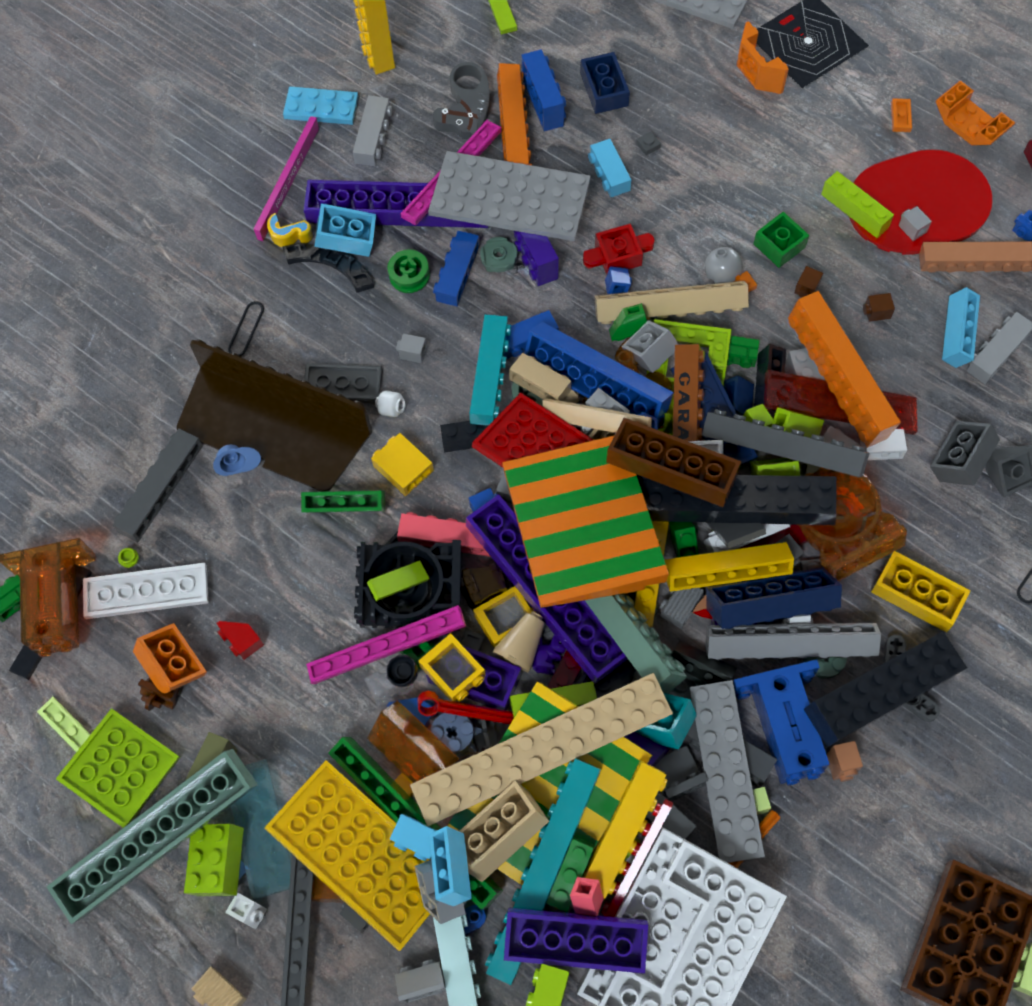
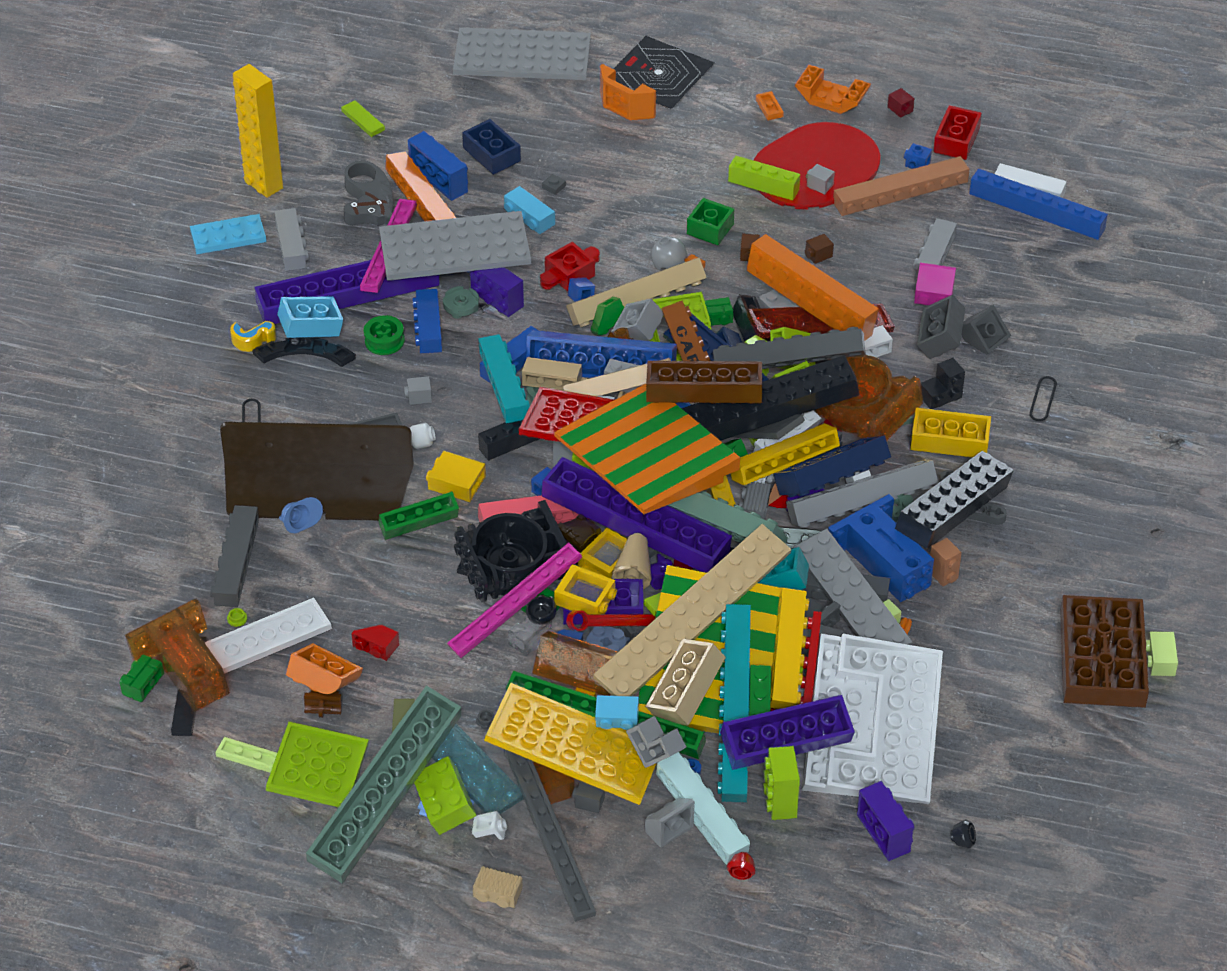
camera: 25 degrees left, 20 degrees down
dark pink tile [254,116,319,241] -> none
lime tile [367,561,430,601] -> none
medium azure brick [429,826,472,907] -> none
coral brick [570,877,604,917] -> none
medium azure brick [942,287,980,368] -> none
none -> dark grey plate [476,710,495,729]
none -> dark pink slope [914,262,956,305]
none -> black brick [919,358,965,409]

